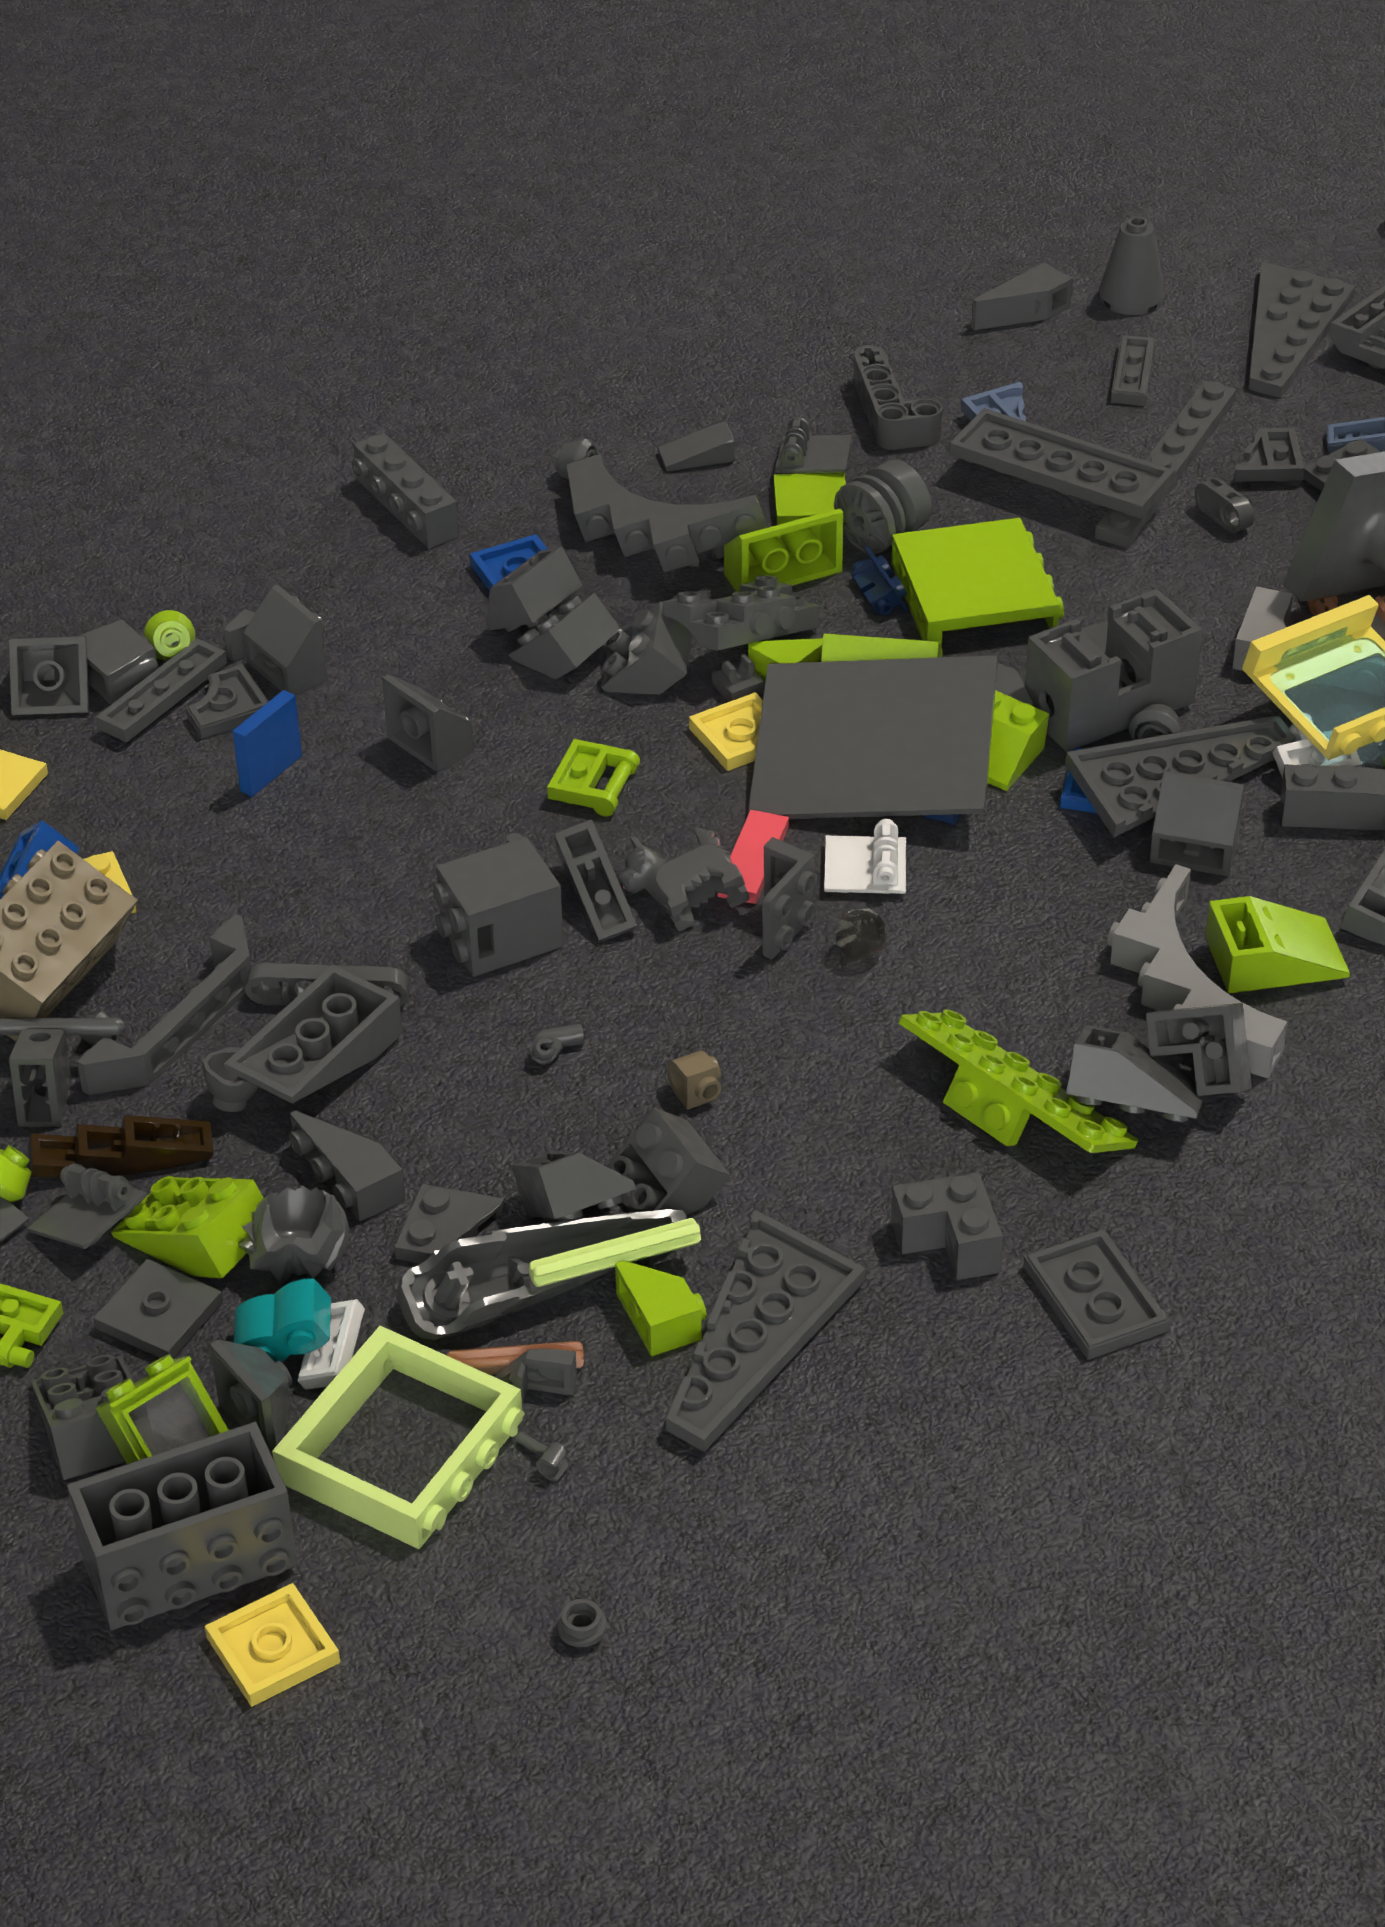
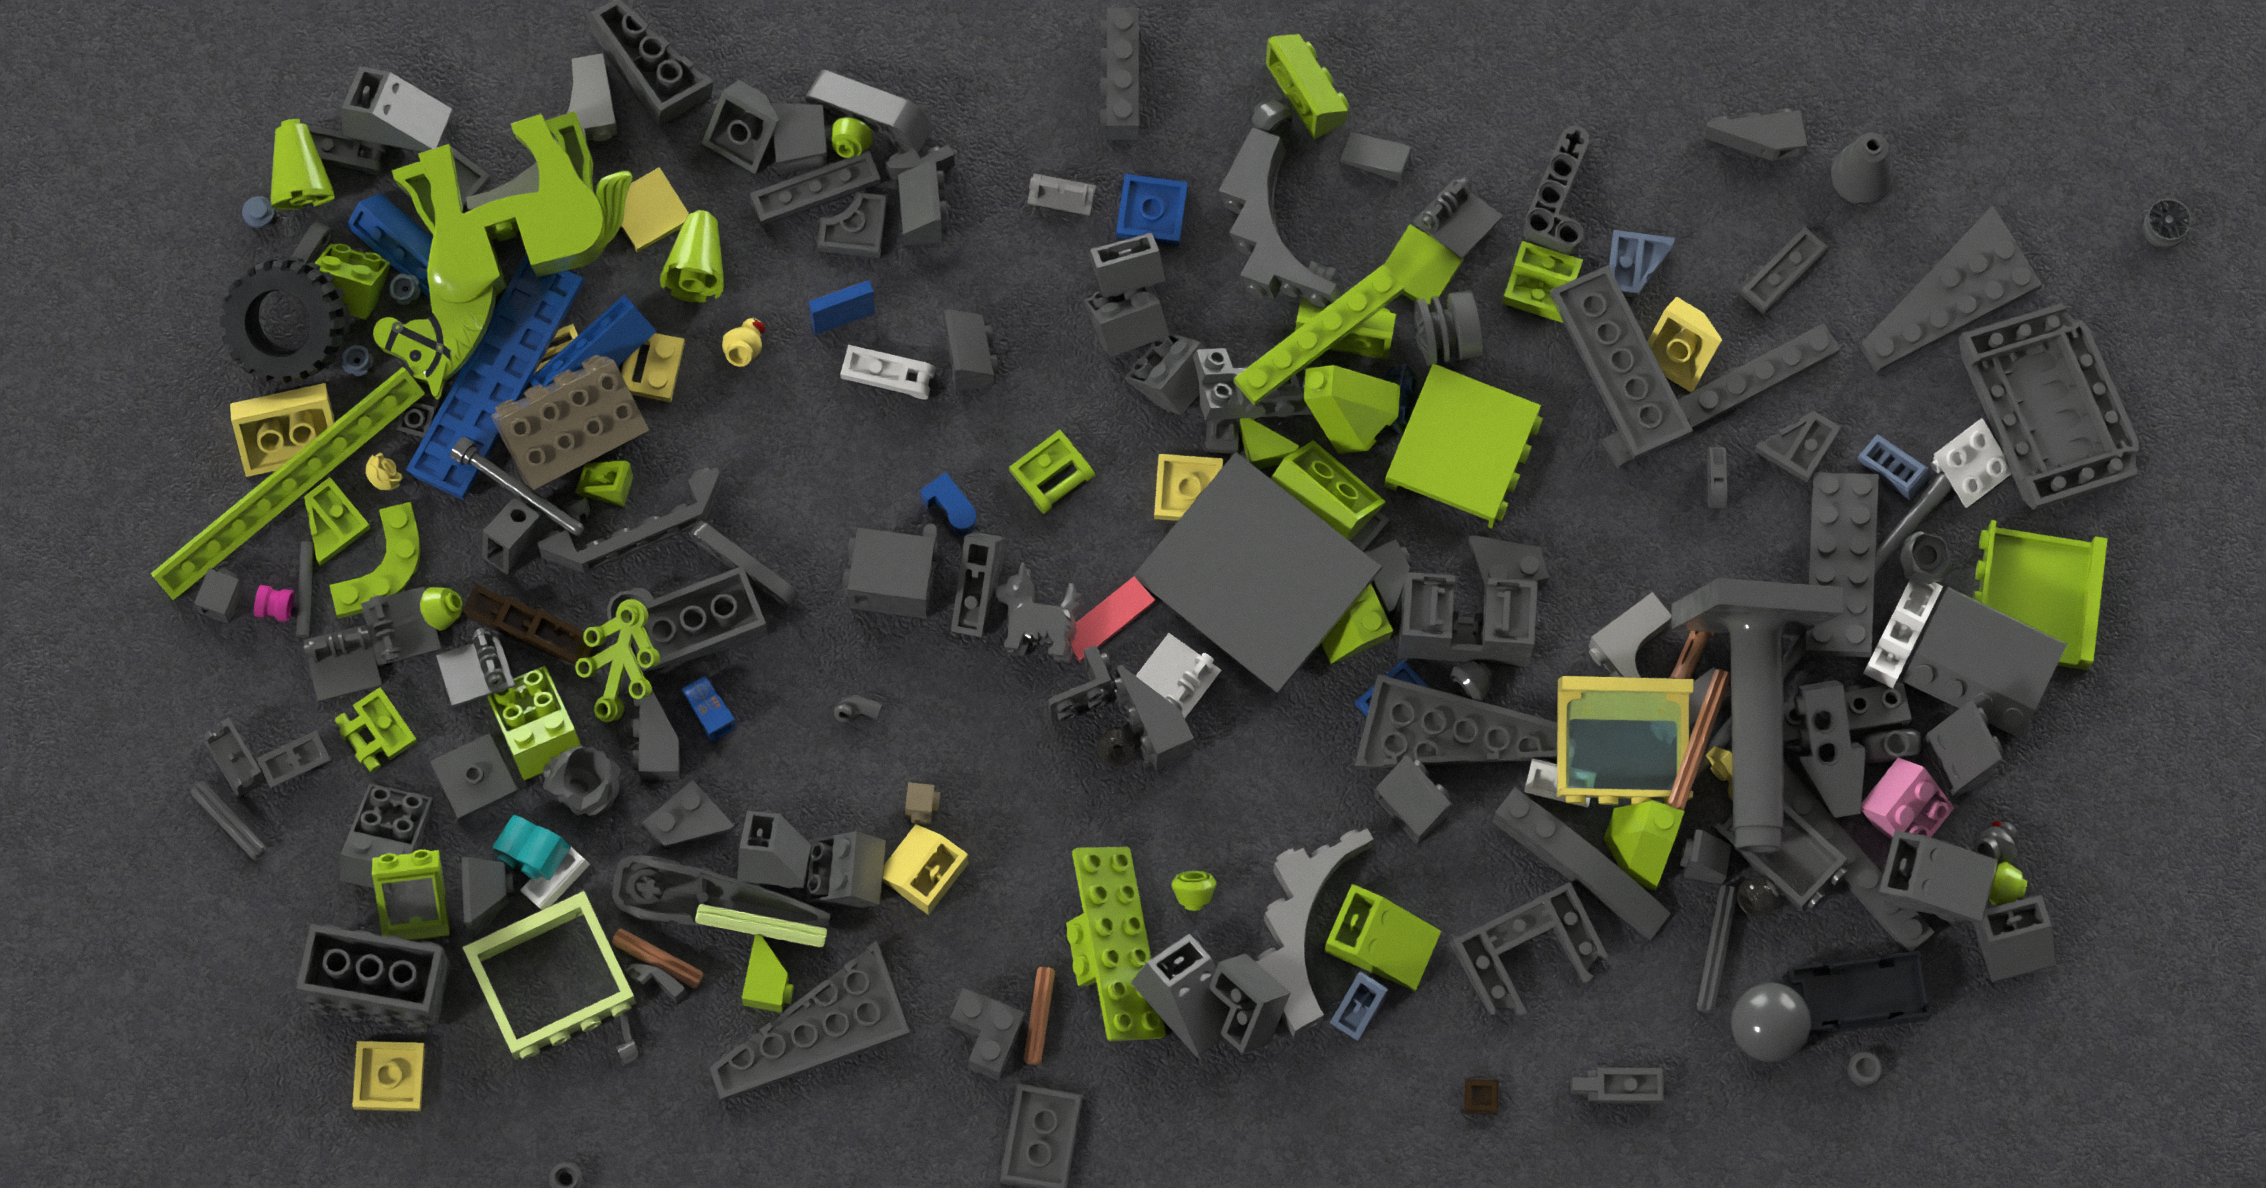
camera: 30 degrees right, 30 degrees up
none -> lime slope [575,461,633,507]
none -> lime plant [575,599,660,722]
none -> lime cone [660,210,724,303]
none -> blue leg [682,676,737,743]
none -> light yellow animal [722,318,765,367]
none -> beam [805,70,933,154]
none -> white plate [840,345,936,399]
none -> light yellow slope [882,824,968,915]
none -> blue leg [920,472,976,536]
none -> nougat axle [1024,967,1055,1065]
none -> light grey hinge [1027,174,1096,216]
none -> dark grey slope [1113,665,1194,771]
none -> lime cone [1171,871,1216,911]
none -> lime plate [1234,264,1404,406]
none -> lime slope [1266,34,1349,140]
none -> lime slope [1304,365,1400,454]
none -> sand blue slope [1330,972,1388,1041]
none -> lime slope [1502,241,1583,323]
none -> light yellow slope [1647,297,1722,392]

